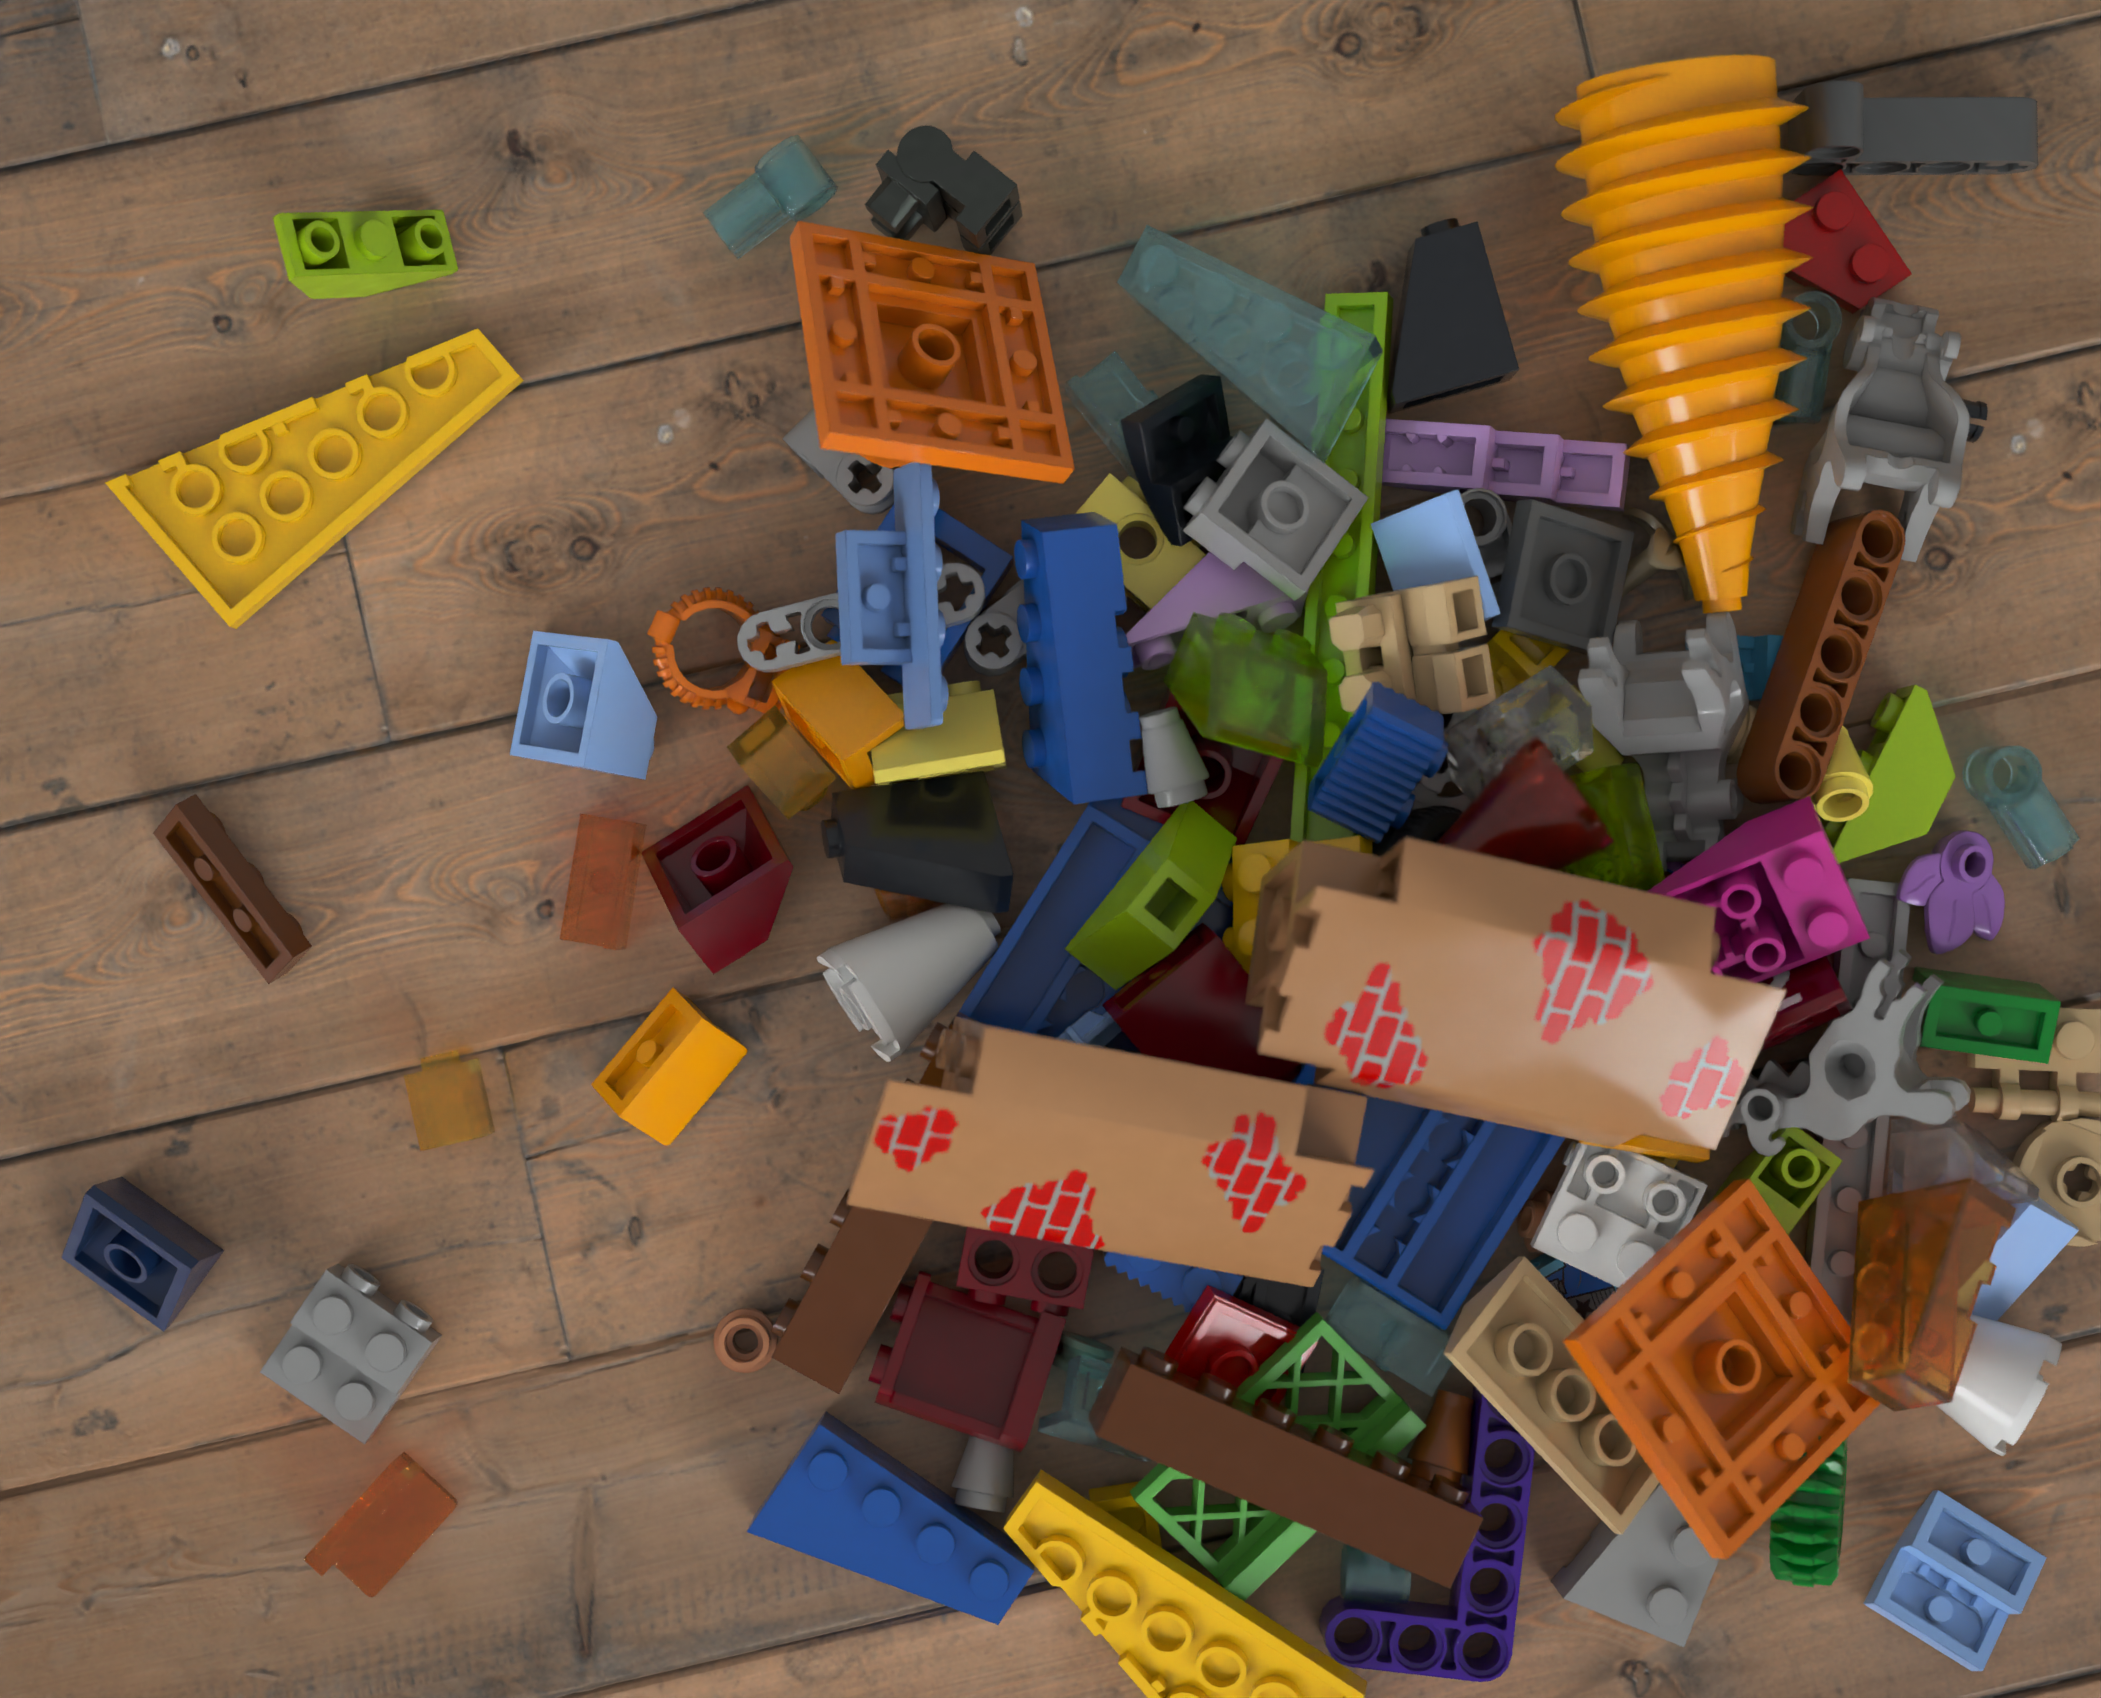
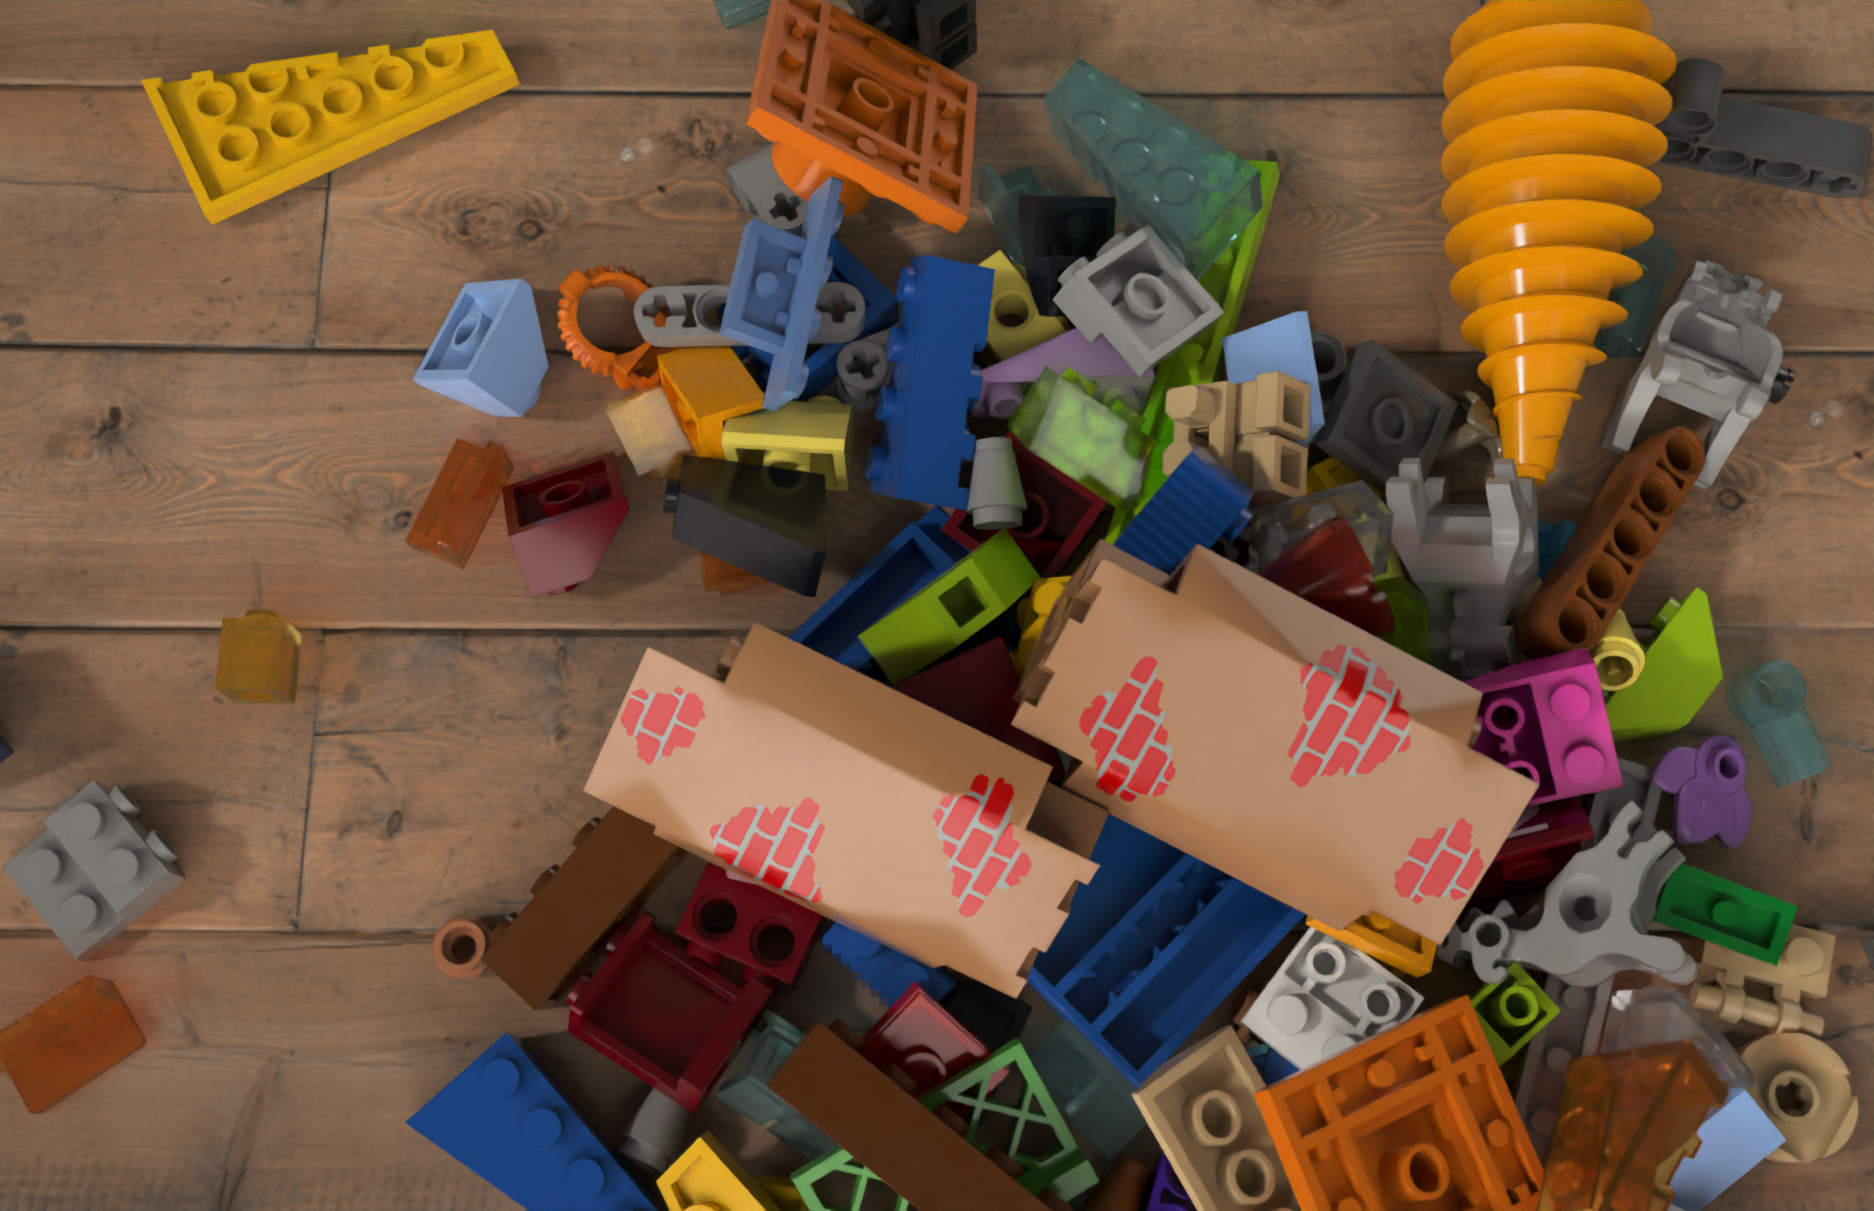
camera: 15 degrees right, 15 degrees down
reddish brown plate [153,794,312,984] -> none
light orange panel [591,987,747,1146] -> none
white cone [817,903,1001,1062] -> none
lavender slope [1382,419,1630,511] -> none
black slope [1387,218,1519,414] -> none
red wing [1783,169,1912,314] -> none

